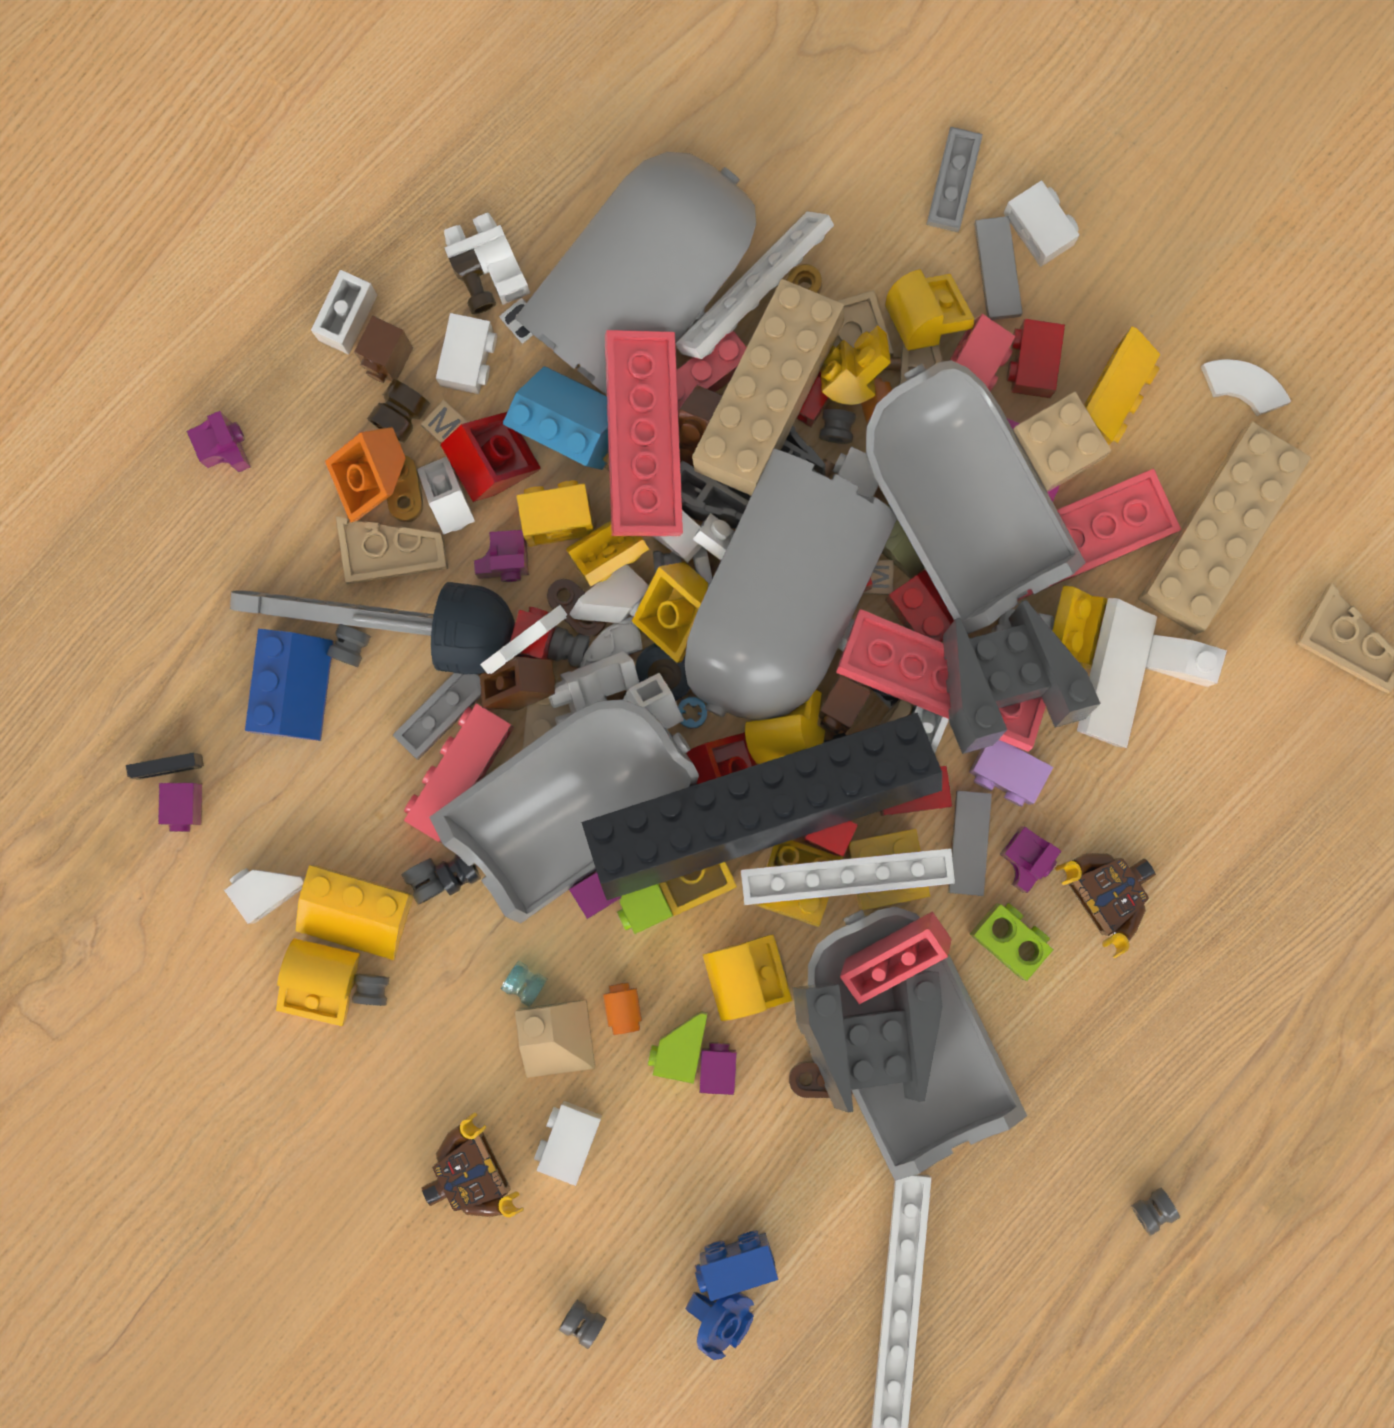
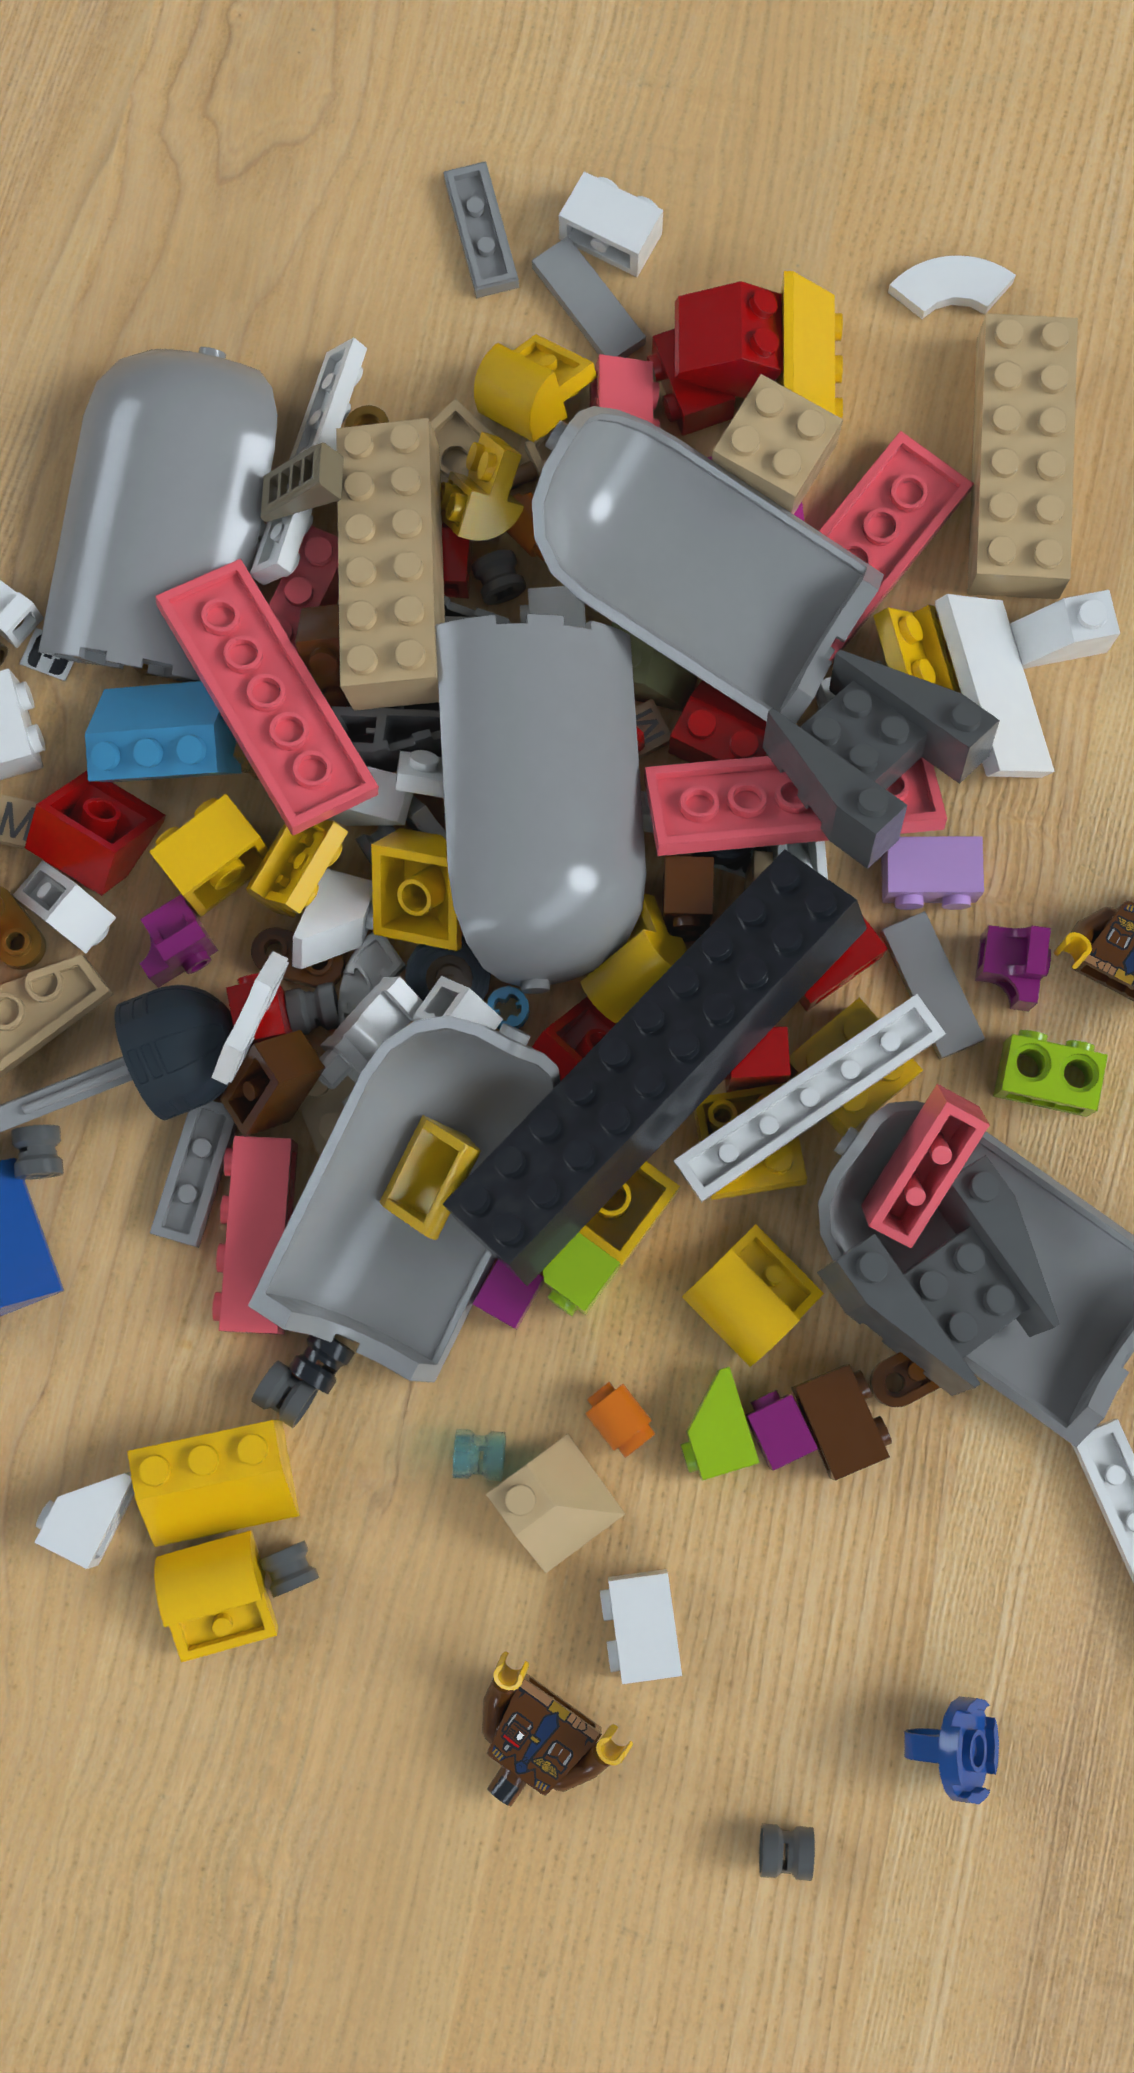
camera: 25 degrees left, 5 degrees down
blue brick [695,1230,779,1301] -> none
none -> dark tan slope [260,442,344,522]
none -> yellow tile [379,1115,481,1240]
none -> red slope [675,281,783,399]
none -> reddish brown brick [791,1364,892,1481]

